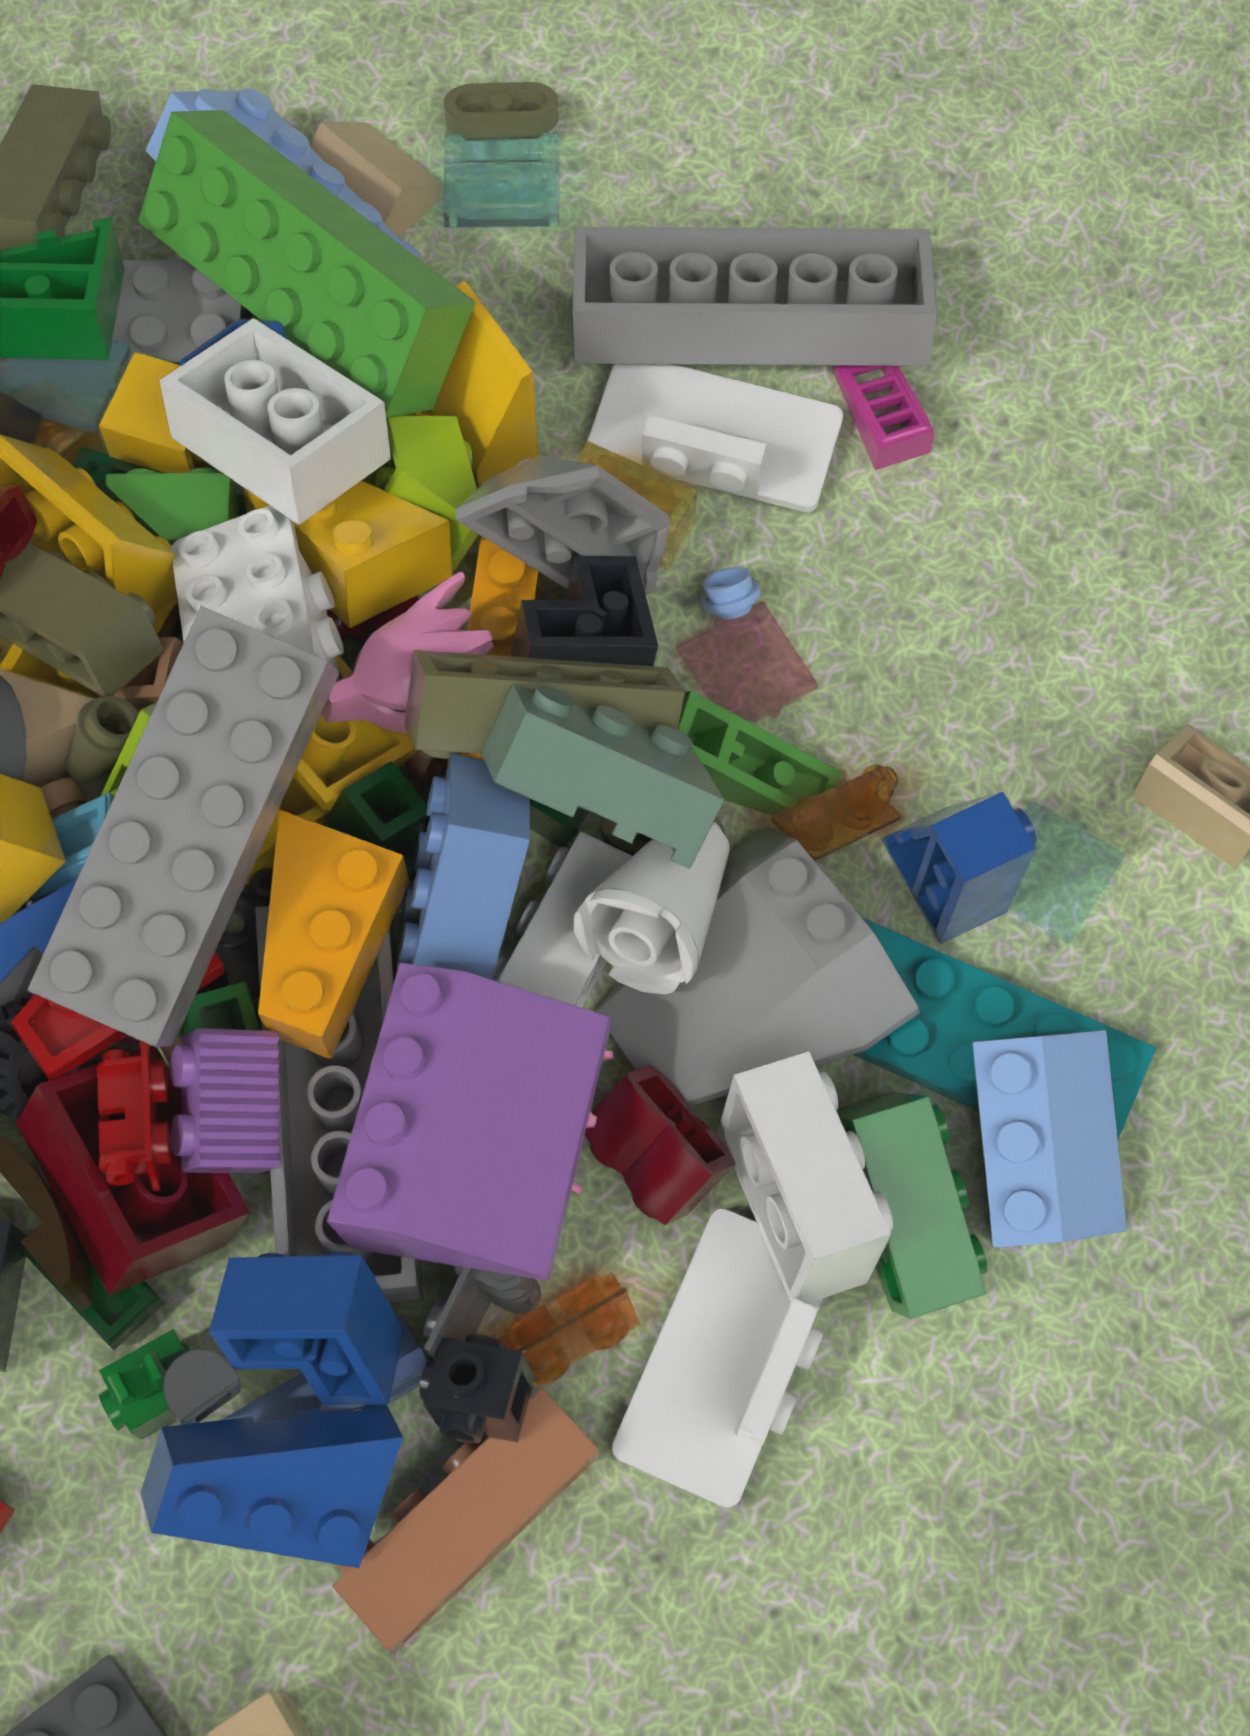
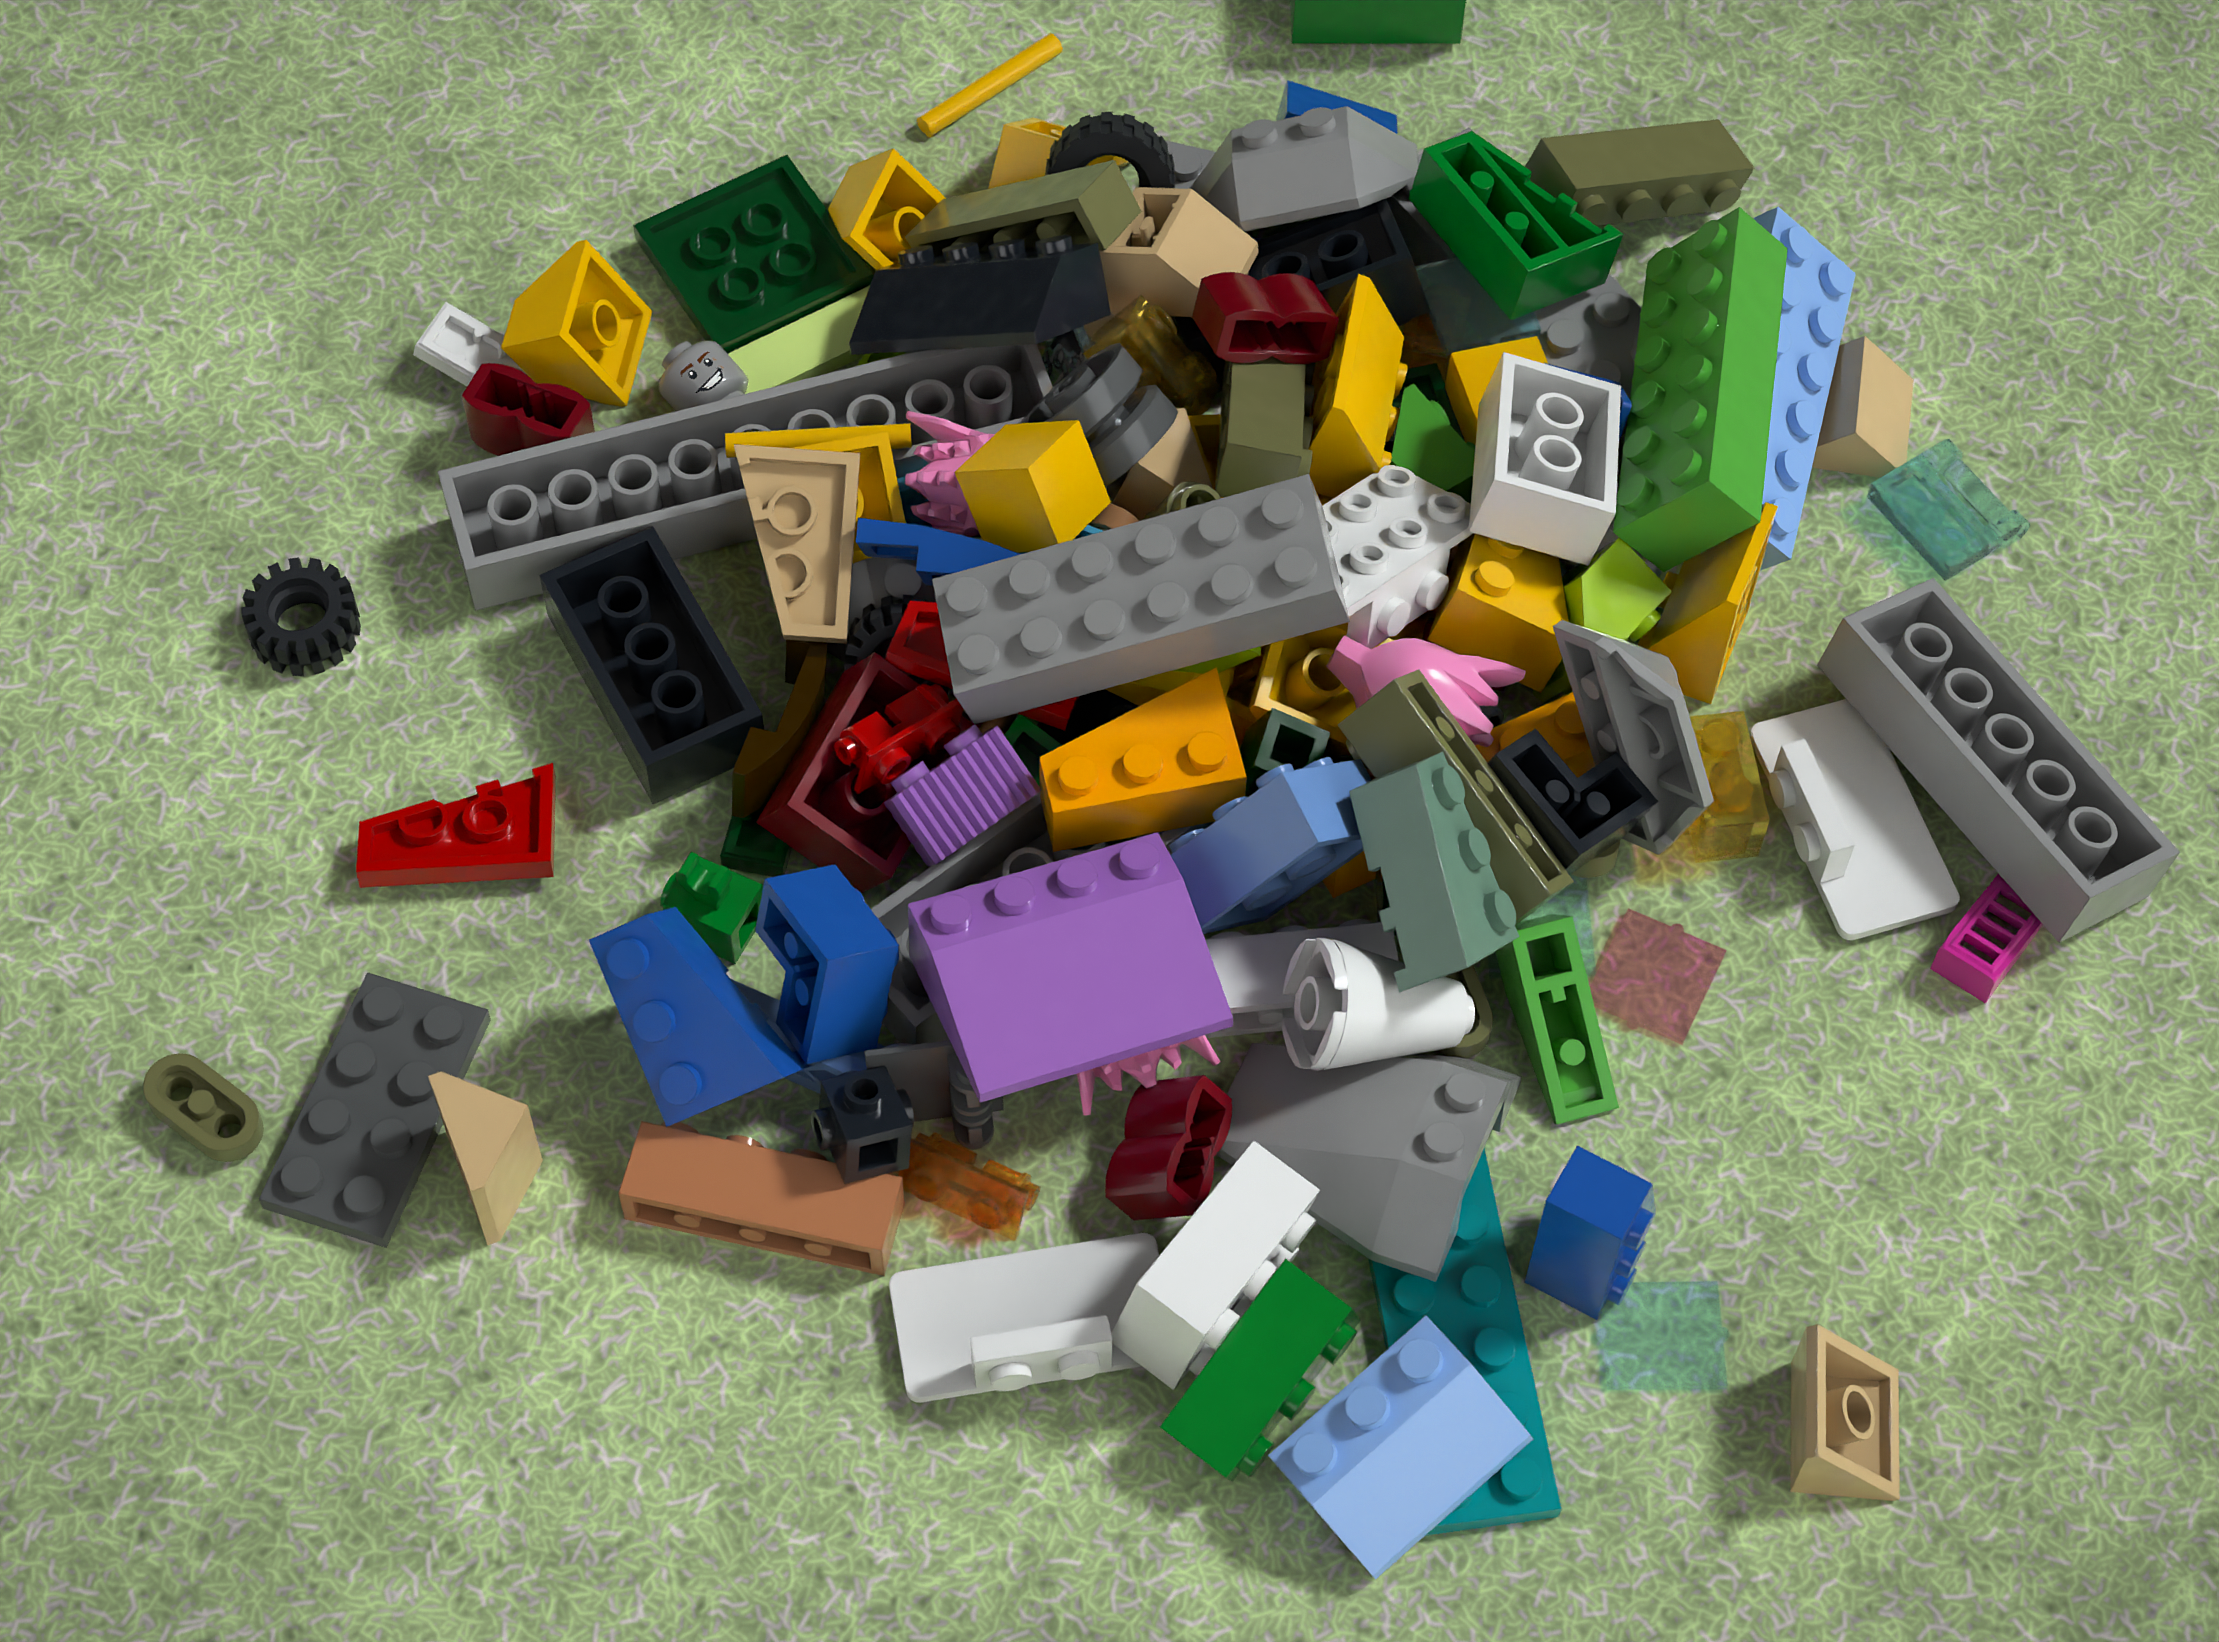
camera: 55 degrees right, 10 degrees down
dark grey brick [164,1349,242,1425] -> none
olive plate [444,82,558,140] -> none
light blue plate [700,567,761,619] -> none
clear orange hinge [771,764,902,861] -> none

